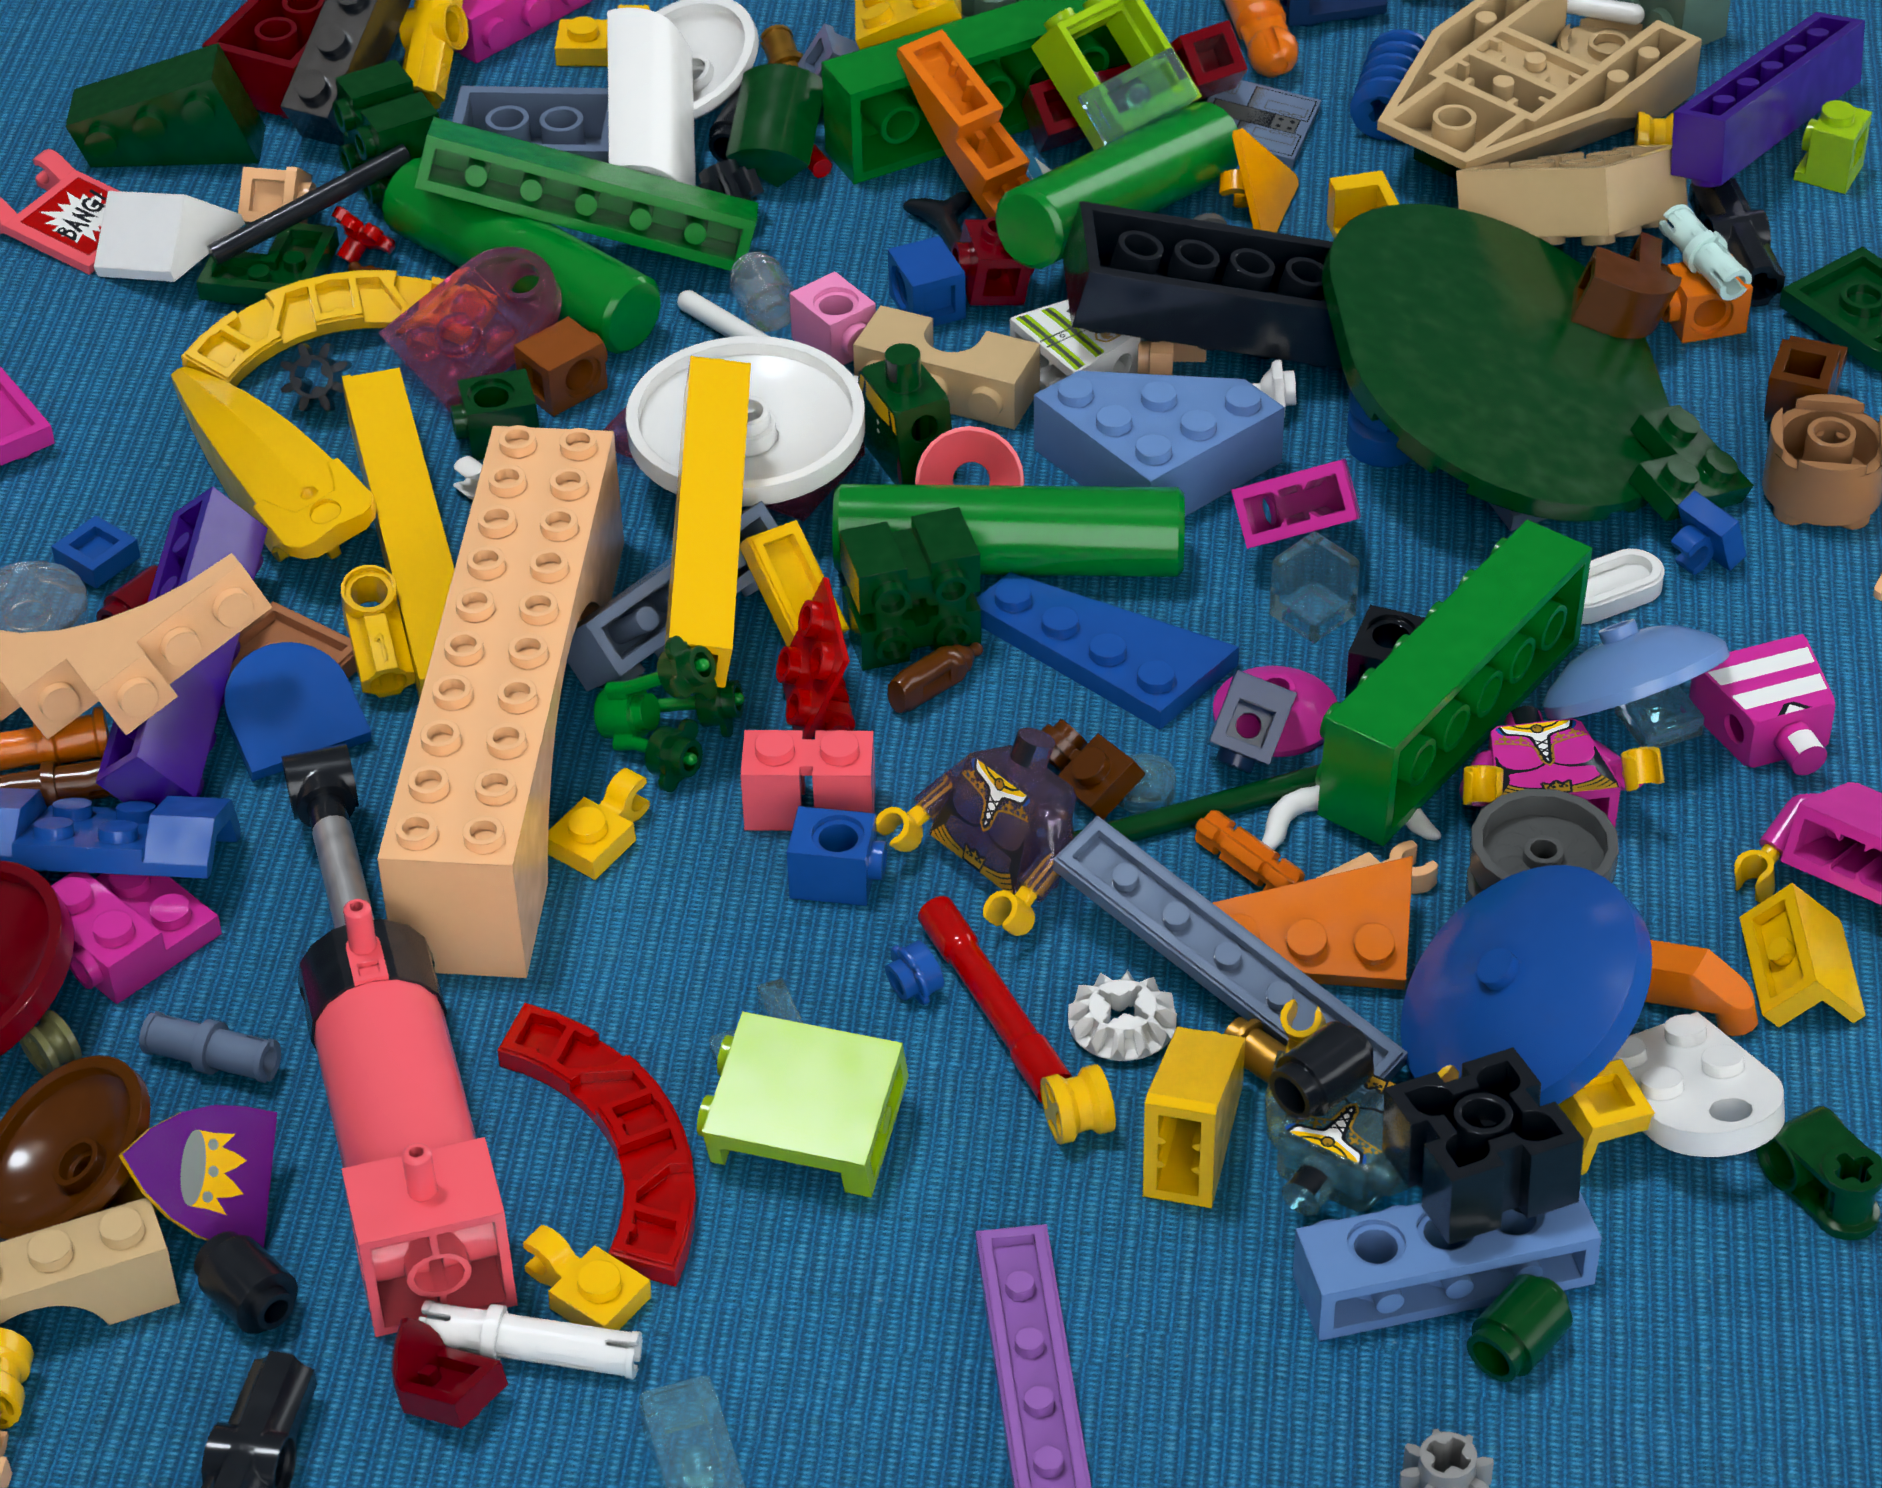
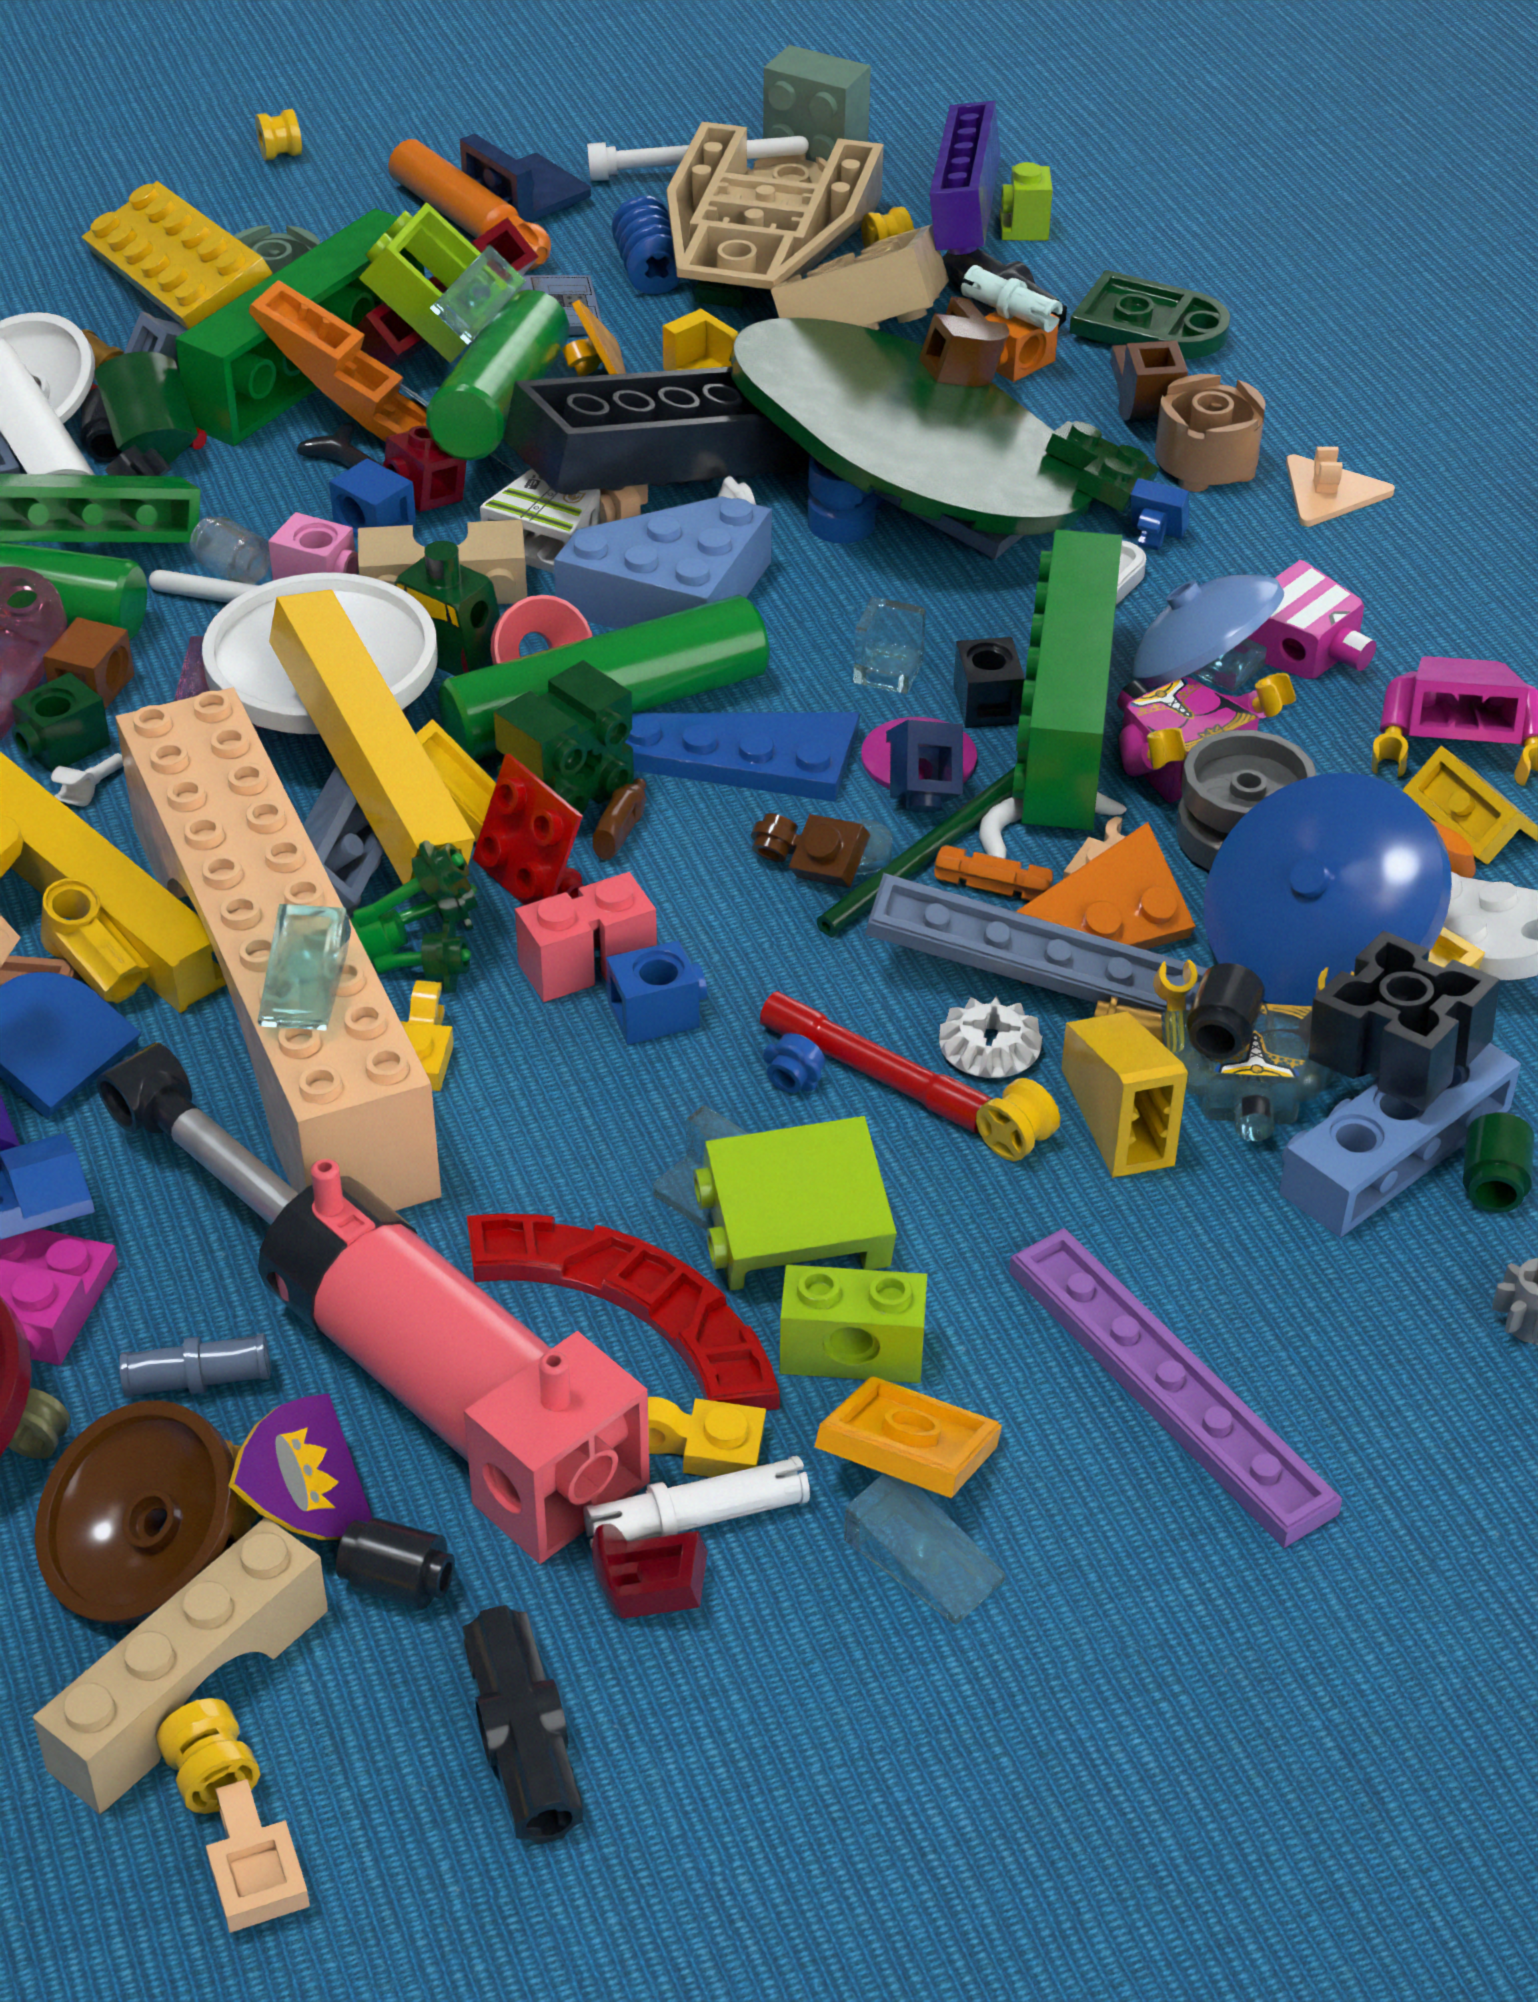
camera: 30 degrees left, 0 degrees up
clear purple torso [876,727,1077,936] -> none
dark pink torso [1231,458,1361,549] -> none
none -> clear light blue slope [258,904,351,1030]
none -> lime brick [779,1265,927,1383]
none -> light orange tile [814,1376,1002,1498]

